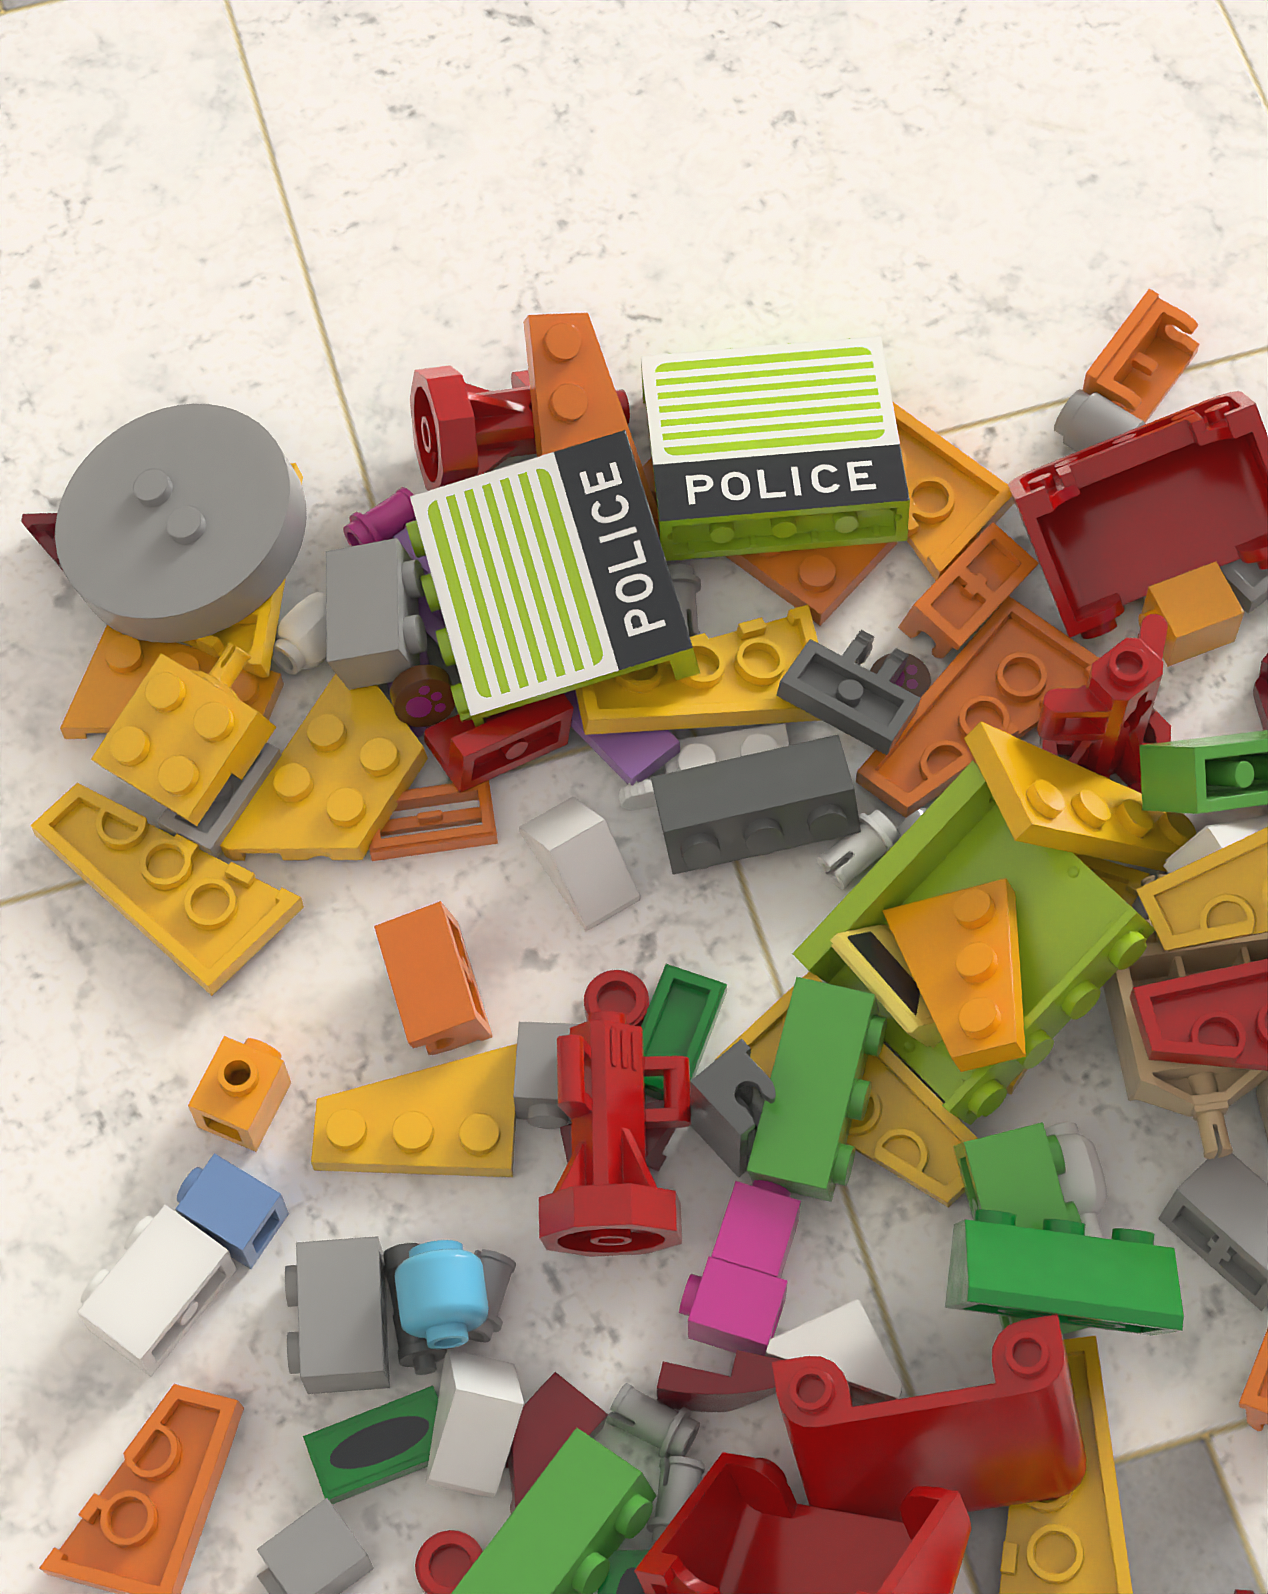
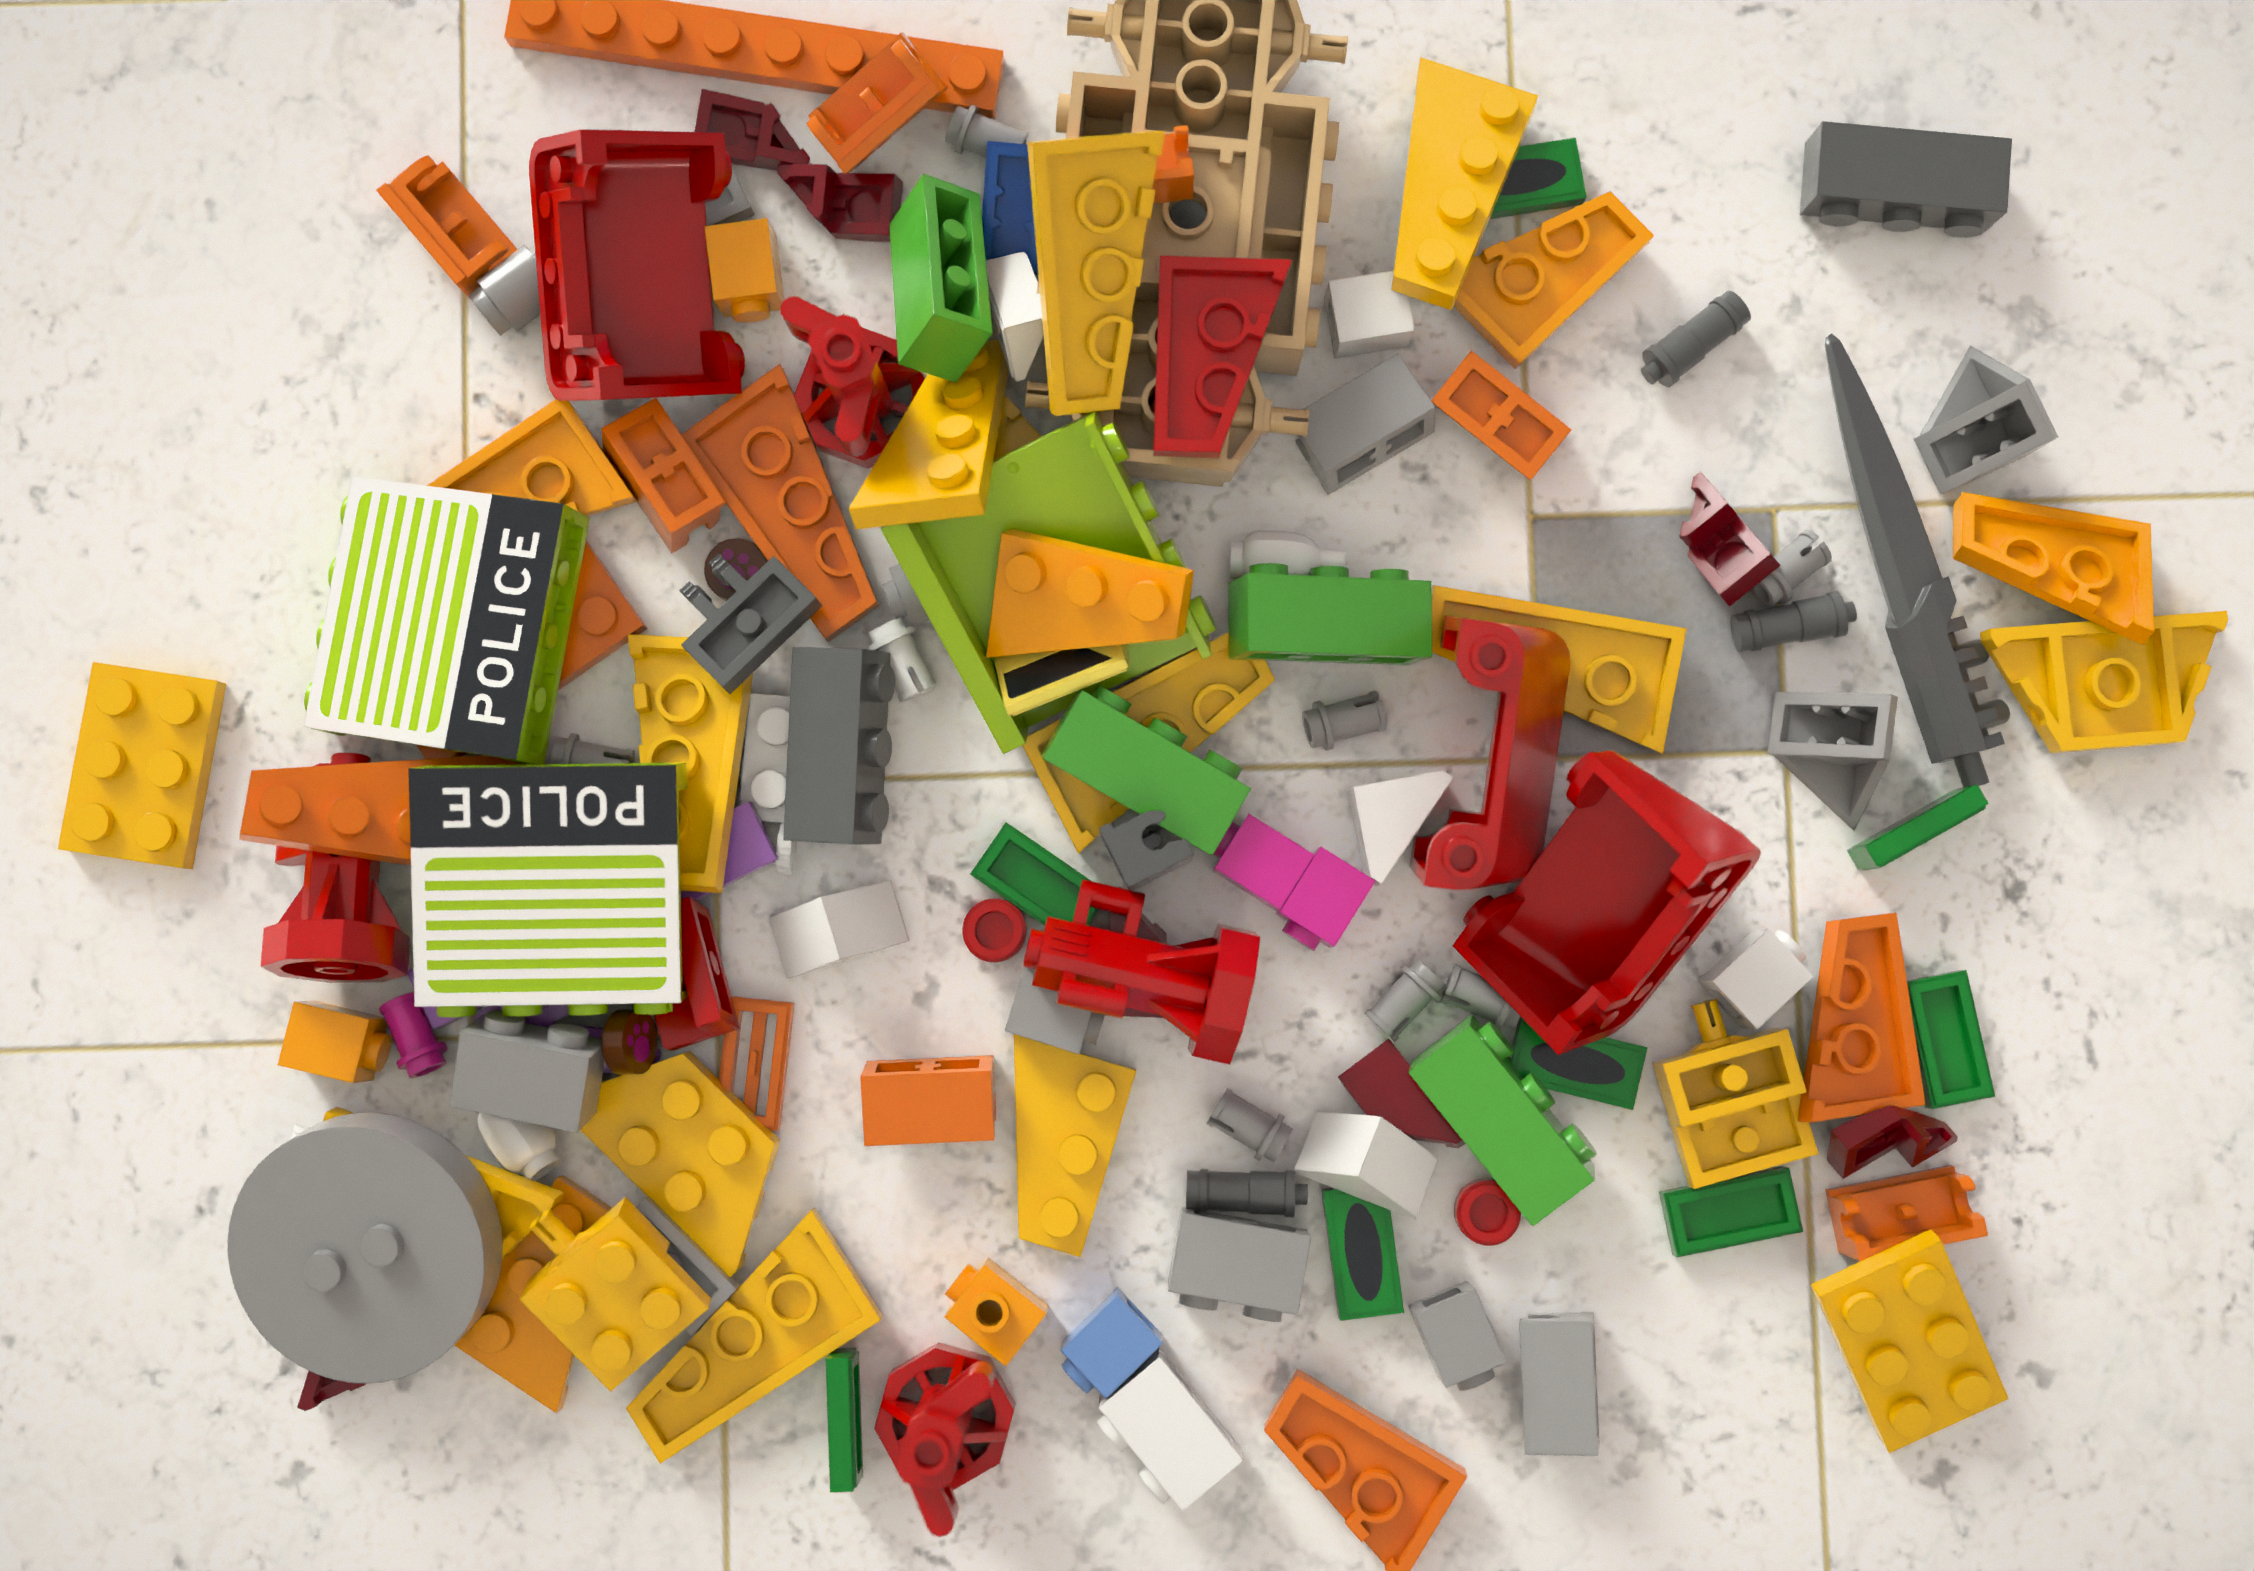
camera: 75 degrees left, 20 degrees up
medium azure head [395,1240,489,1349] -> none
dark red slope [657,1350,781,1412] -> none
green slope [945,1209,1184,1336] -> none
none -> yellow plate [58,662,226,869]
none -> light orange brick [277,1001,391,1083]
none -> green tile [826,1348,863,1493]
none -> red piece [874,1342,1016,1537]
none -> light grey pin [1302,691,1387,751]

